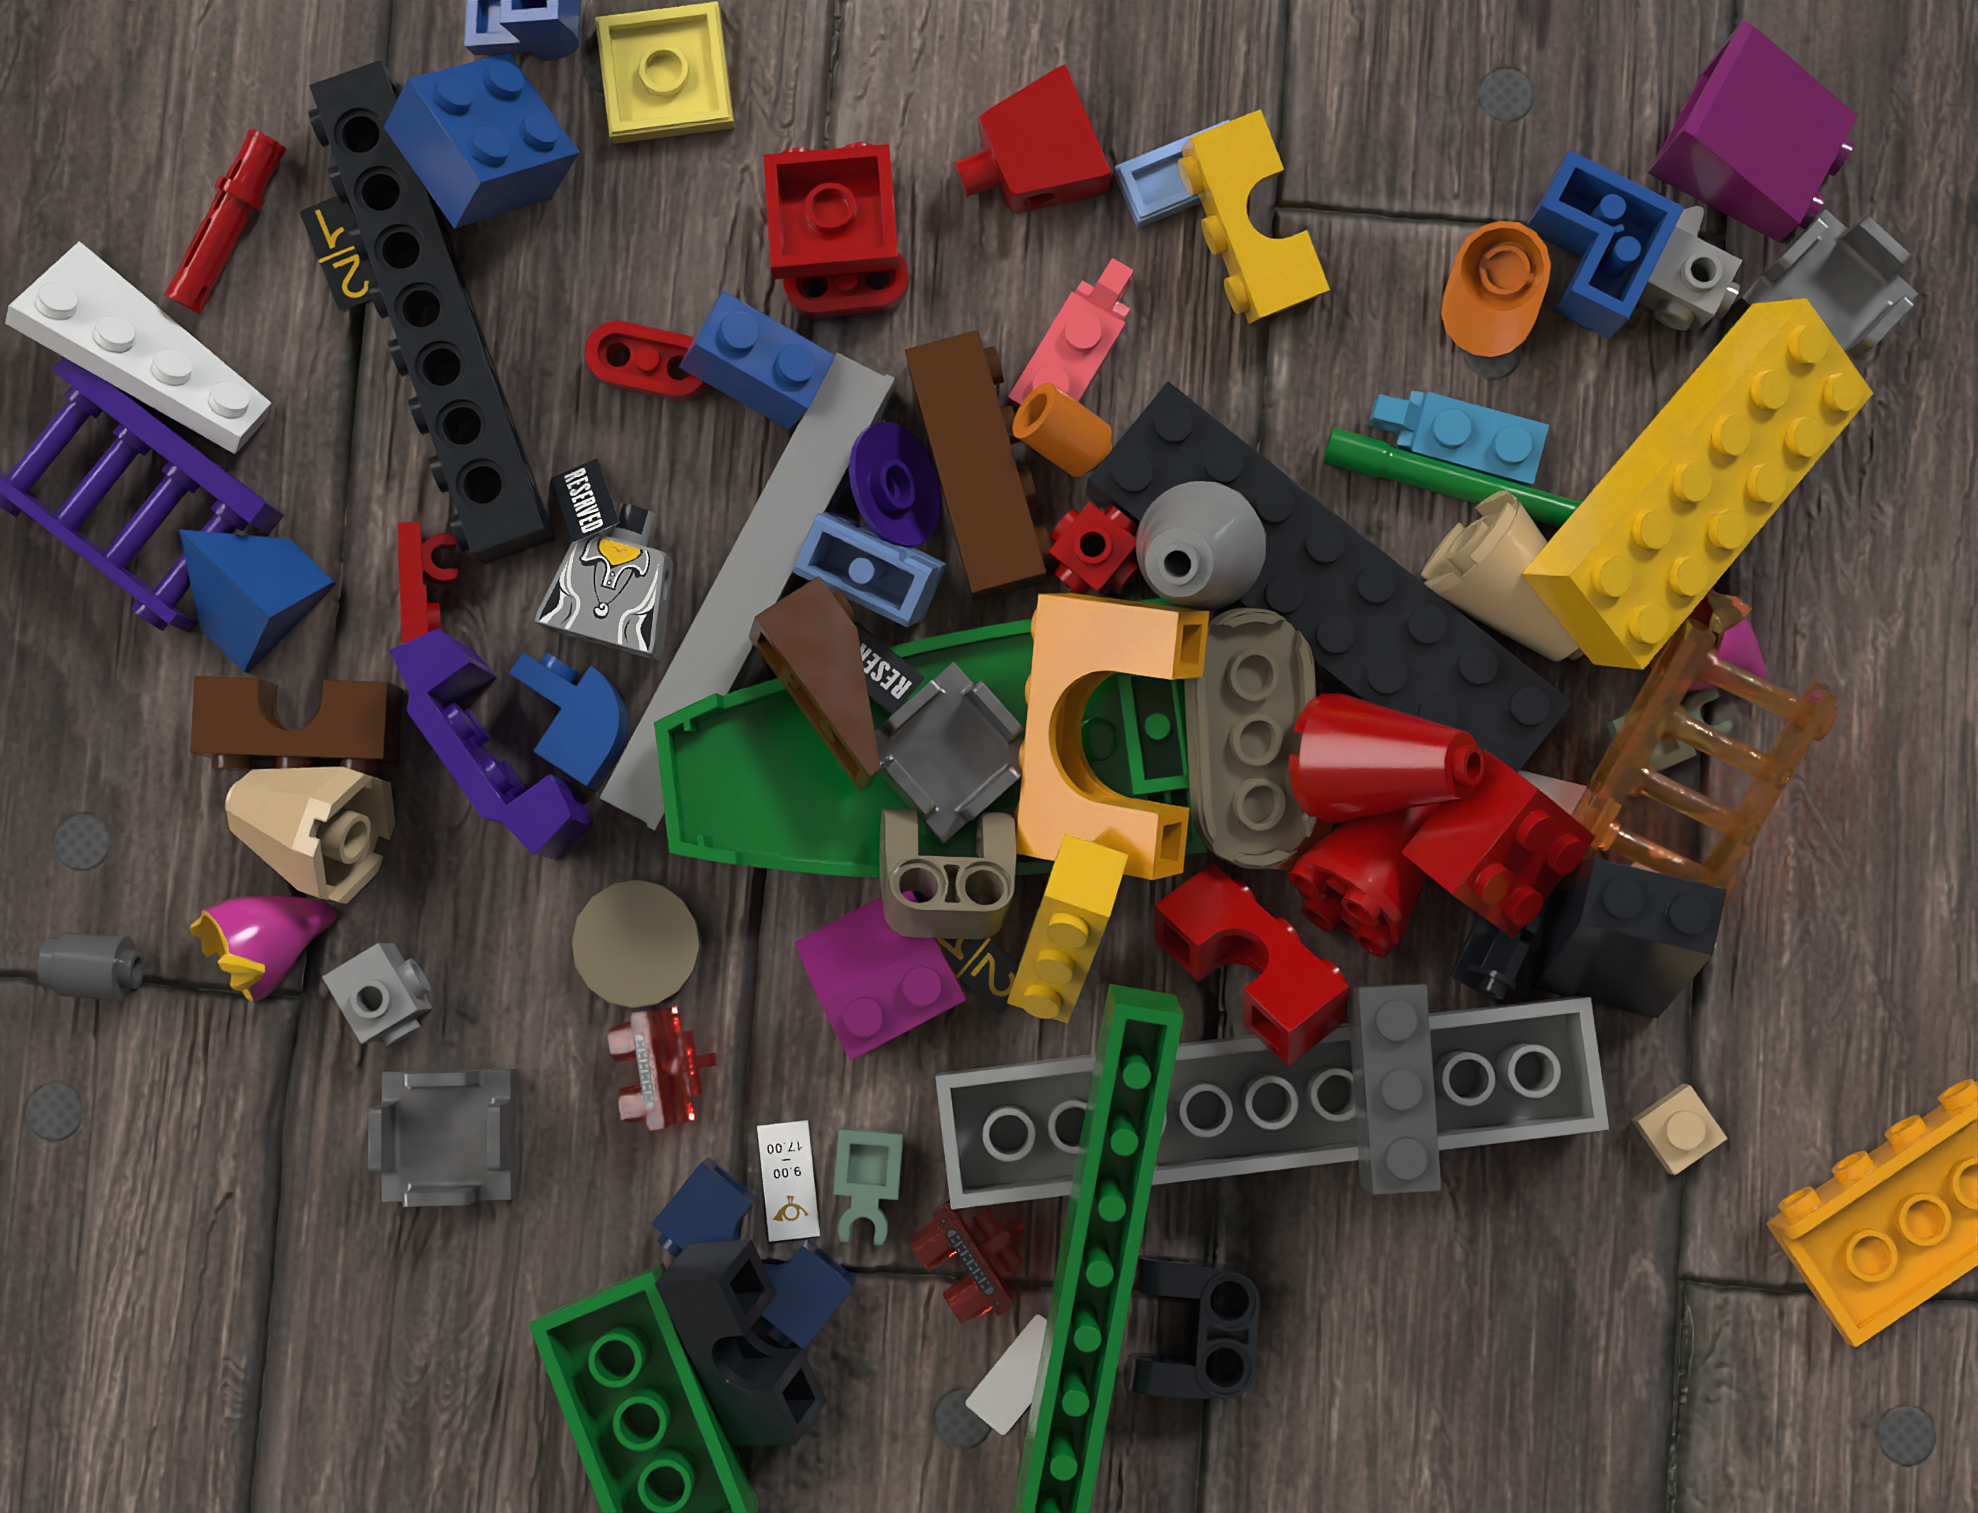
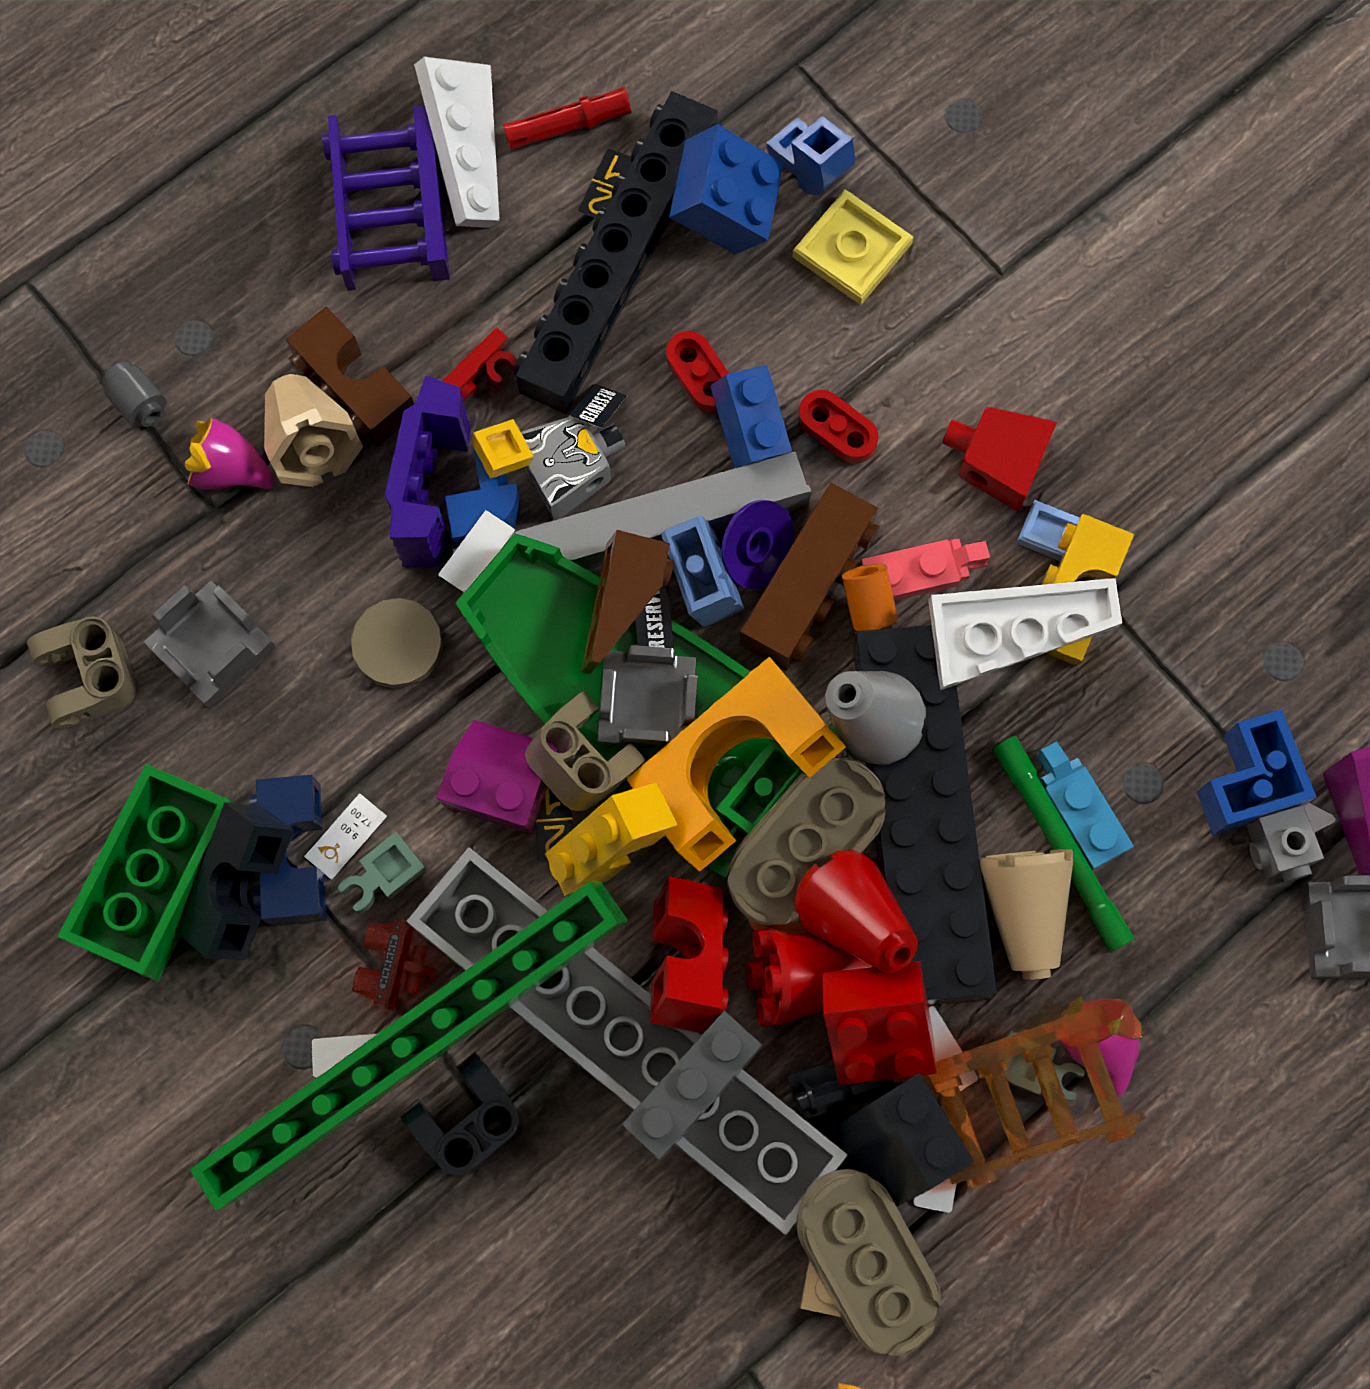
camera: 45 degrees right, 10 degrees down
blue slope [179,529,336,673] -> none
light grey brick [322,943,433,1047] -> none
clear red hips [607,1006,717,1131] -> none
red plate [763,142,900,280] -> none
red brick [1048,501,1140,598] -> none
orange cap [1441,221,1552,357] -> none
yellow brick [1521,298,1874,670] -> none
none -> dark tan piece [27,616,137,729]
none -> white sticker [438,510,515,592]
none -> yellow plate [470,419,534,479]
none -> dark tan tile [797,1169,941,1356]
none -> white wing [928,578,1122,690]

